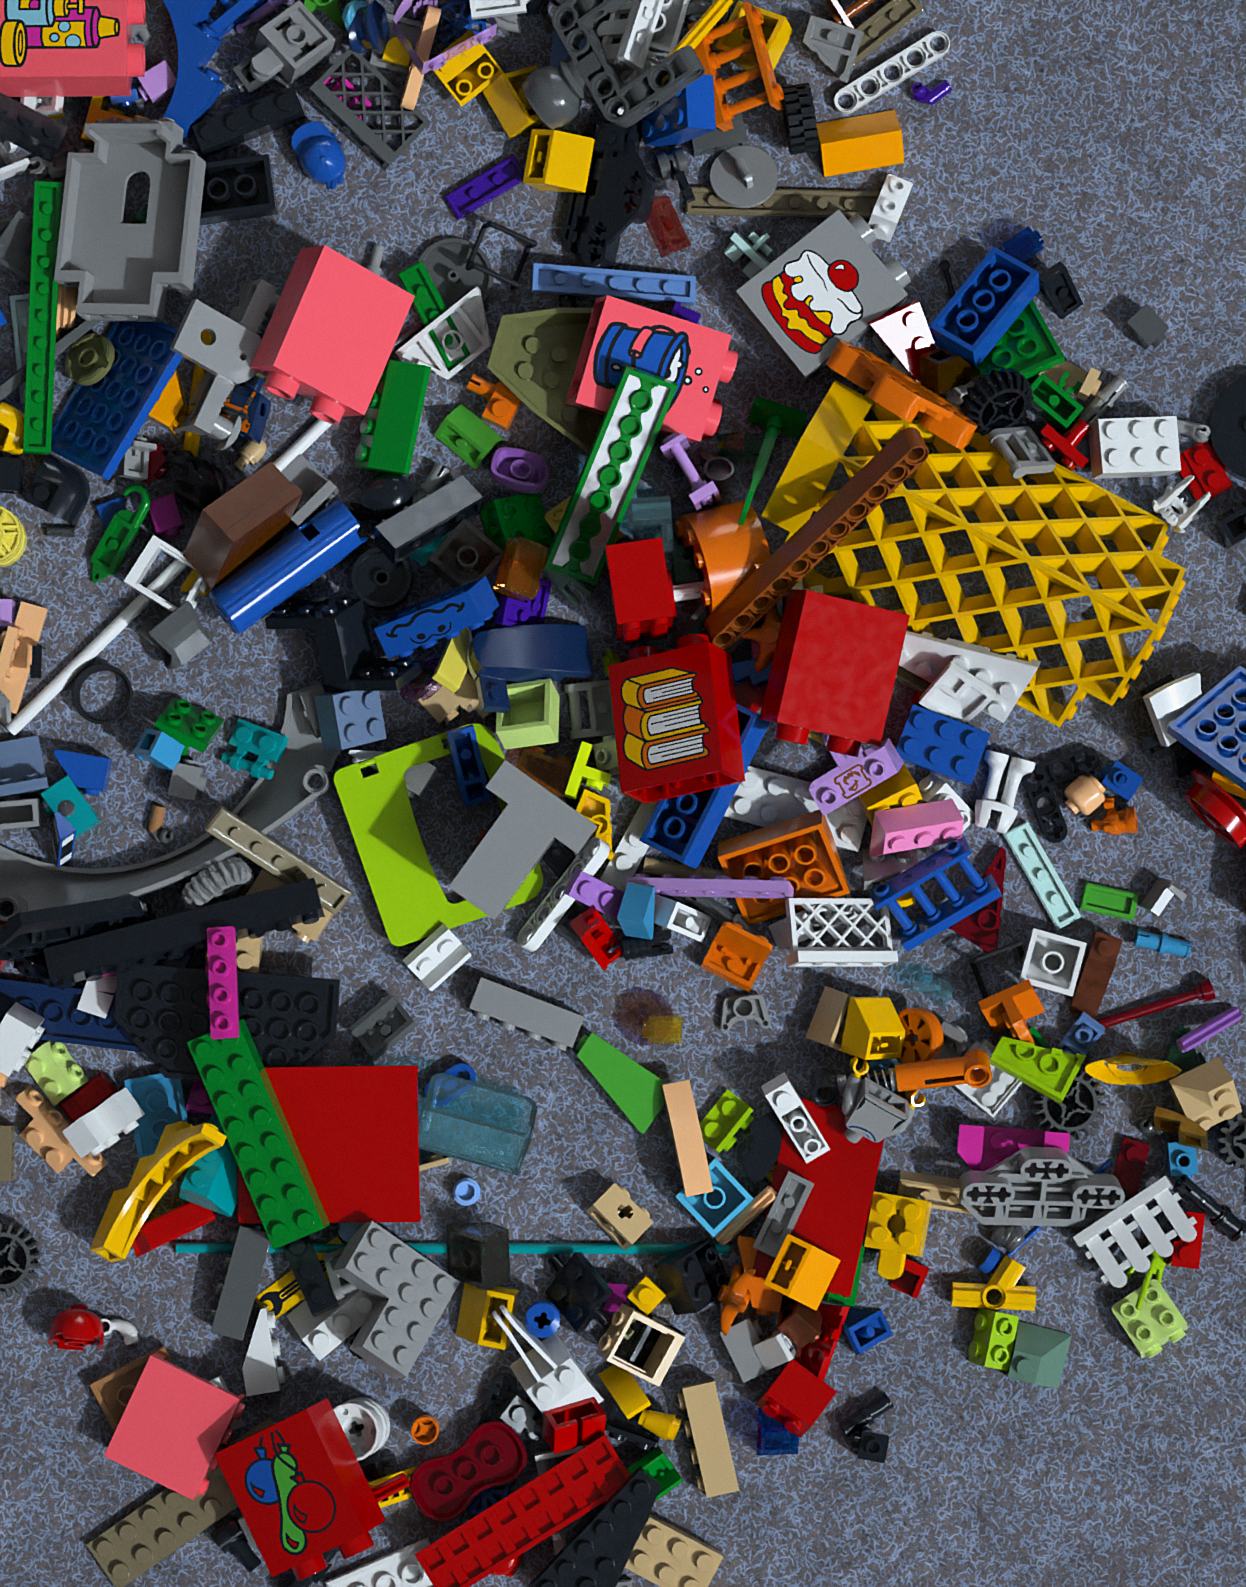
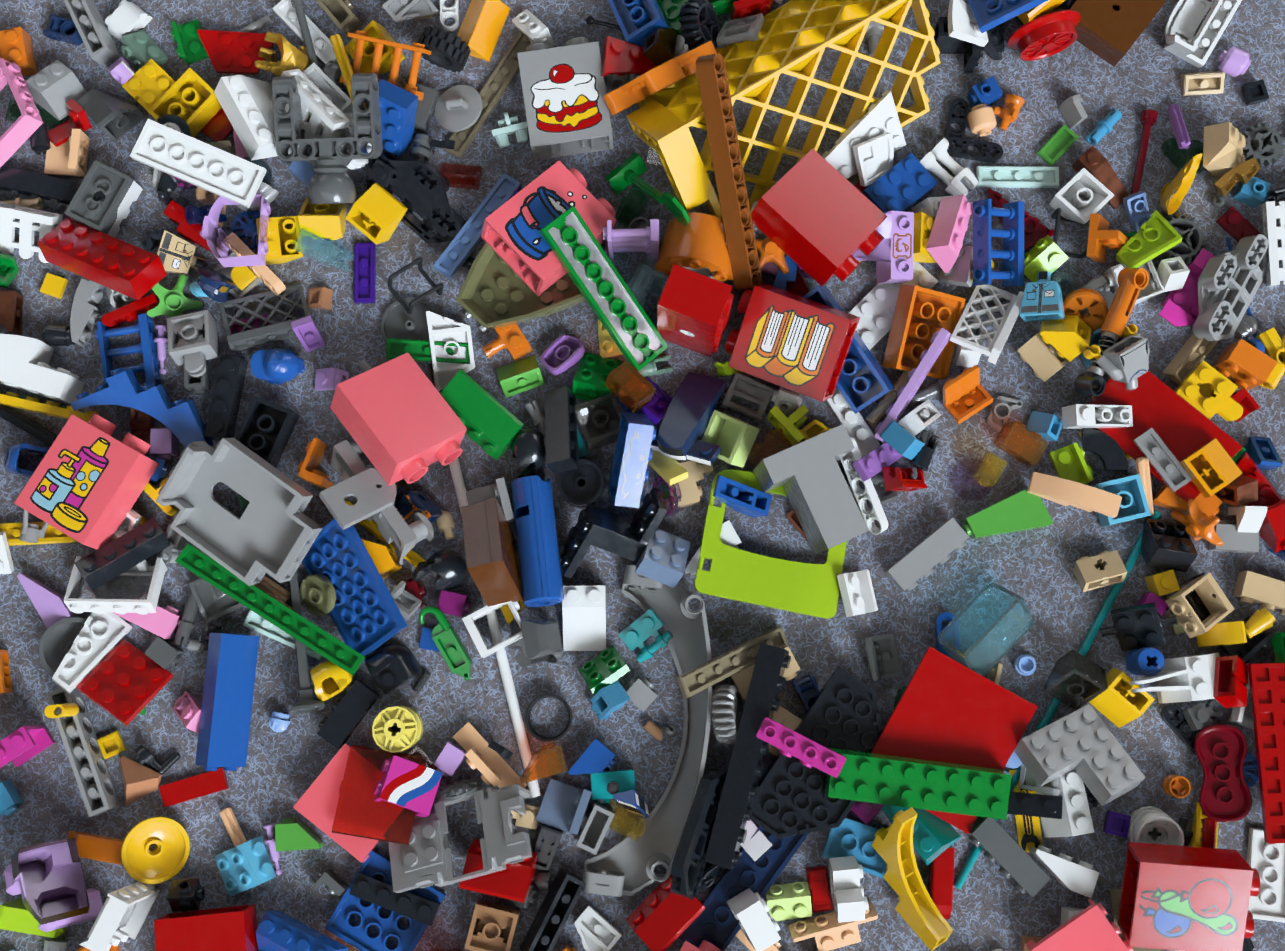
camera: 55 degrees left, 5 degrees down
none -> copper slope [129,408,154,450]
none -> medium lavender plate [291,315,326,352]
none -> clear light blue hinge [293,229,354,272]
none -> orange bracket [297,437,333,489]
none -> nougat slope [307,287,333,310]
none -> lavender bracket [315,367,349,391]
none -> clear orange slope [520,743,567,783]
none -> white slope [562,585,606,651]
none -> clear yellow brick [609,807,646,842]
none -> dark blue piece [791,671,820,712]
none -> clear orange brick [993,421,1048,466]
none -> medium azure torso [1019,271,1065,322]
none -> lime bracket [1024,235,1069,282]
none -> dark azure brick [1025,411,1062,441]
none -> dark purple plate [1103,810,1131,838]
none -> white brick [1157,256,1190,292]
none -> orange brick [1213,339,1278,391]

